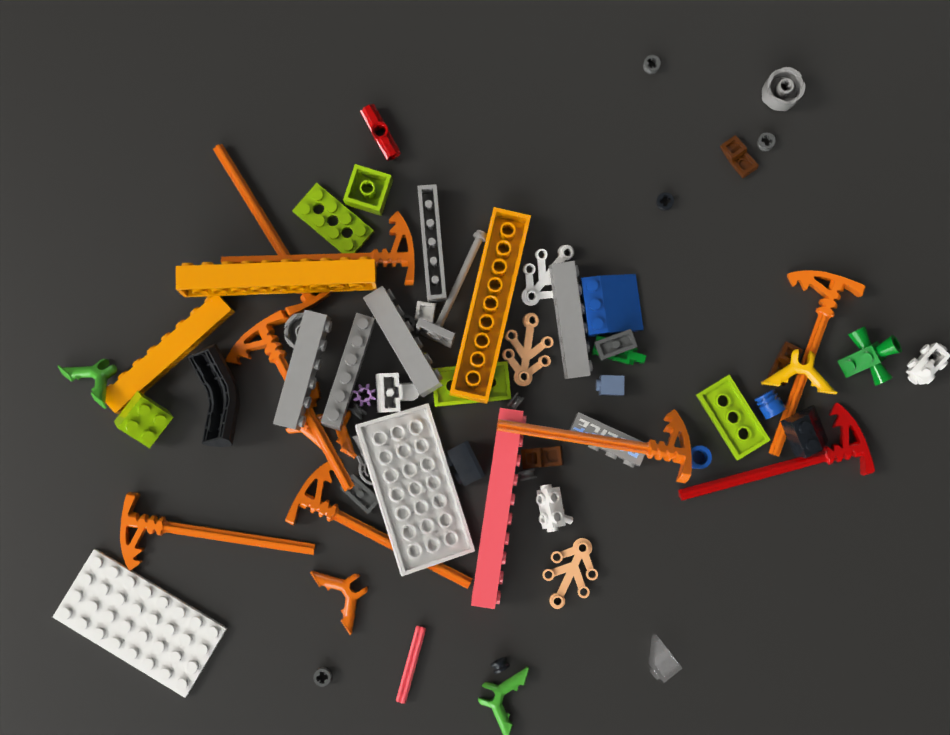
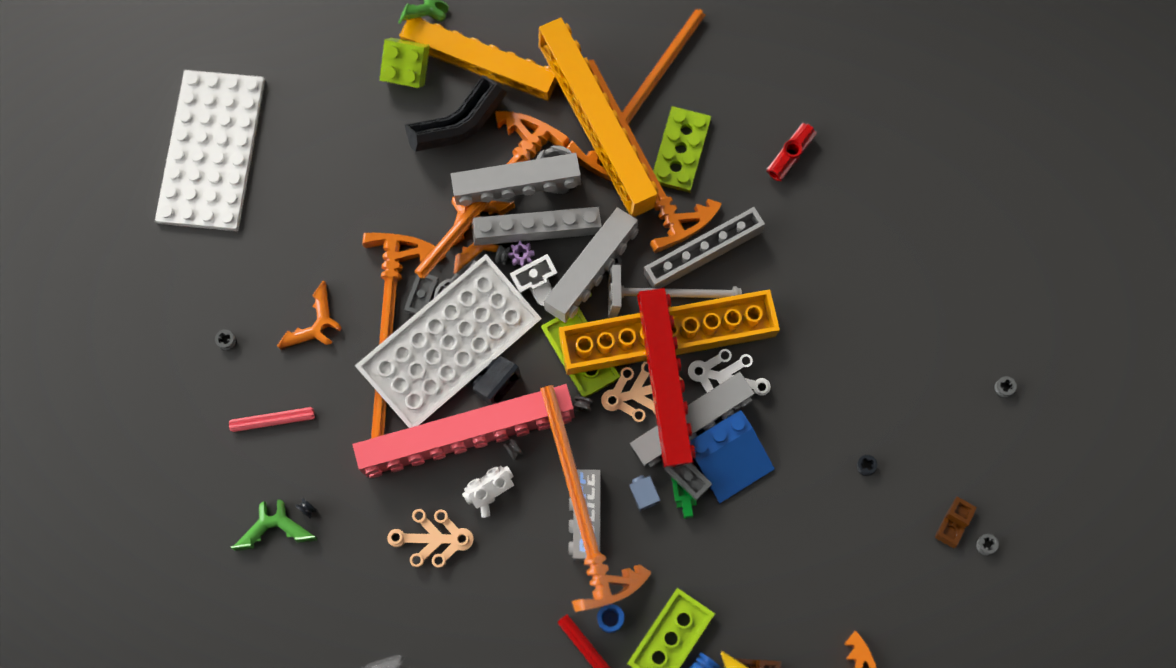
camera: 70 degrees right, 10 degrees down
orange piece [120,492,316,571] -> none
lime brick [343,164,393,216] -> none
white tile [414,301,436,323] -> none
reddish brown slope [521,446,564,469] -> none
light grey brick [762,67,805,111] -> none
none -> red brick [637,288,695,468]

